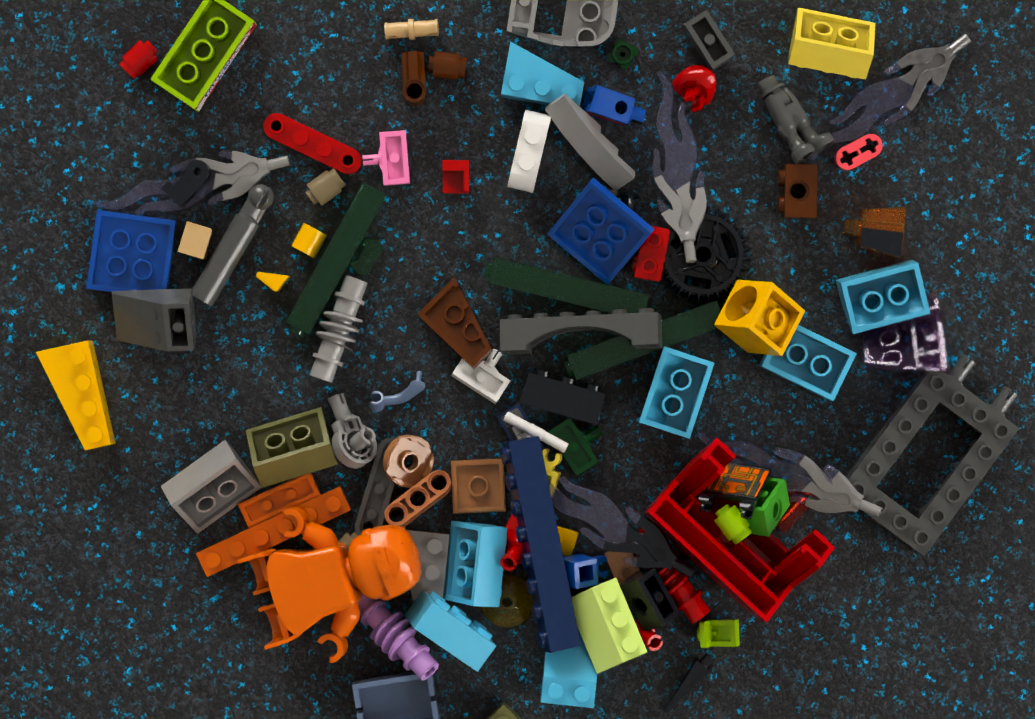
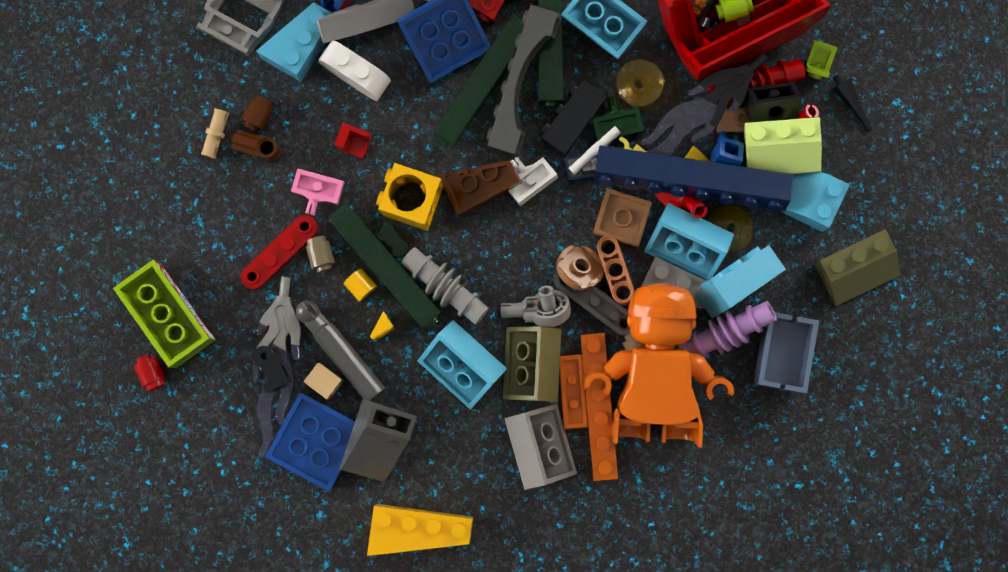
camera: 70 degrees left, 5 degrees down
sand blue piece [370,371,426,412] -> none
none -> yellow brick [376,163,443,231]
none -> medium azure slope [417,320,507,410]
none -> clear yellow dish [616,59,664,107]

